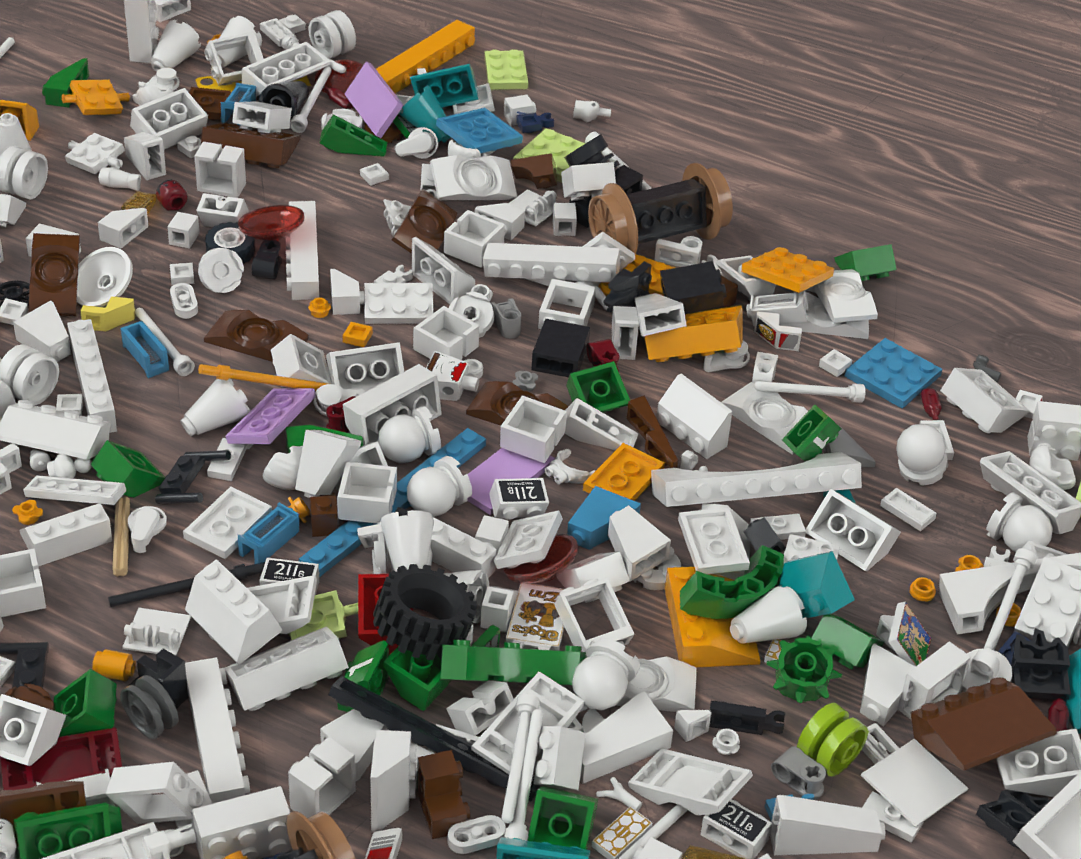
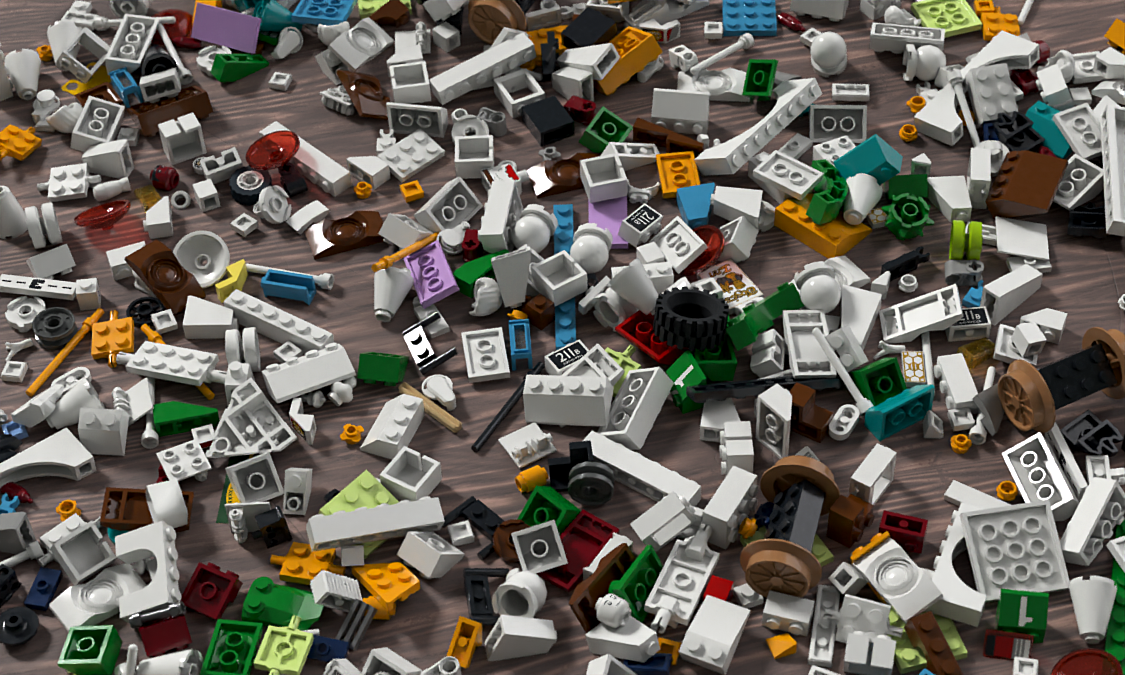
camera: 35 degrees left, 5 degrees up
white tile [23,476,126,505] -> none
white plate [170,283,198,319] -> none
white piece [502,694,540,823] -> none
white window [554,578,634,652] -> none
black brick [743,517,786,552] -> none
tile [888,601,931,666] -> none
none -> clear red dish [74,199,131,231]
none -> white piece [171,191,191,209]
none -> white slope [286,200,330,235]

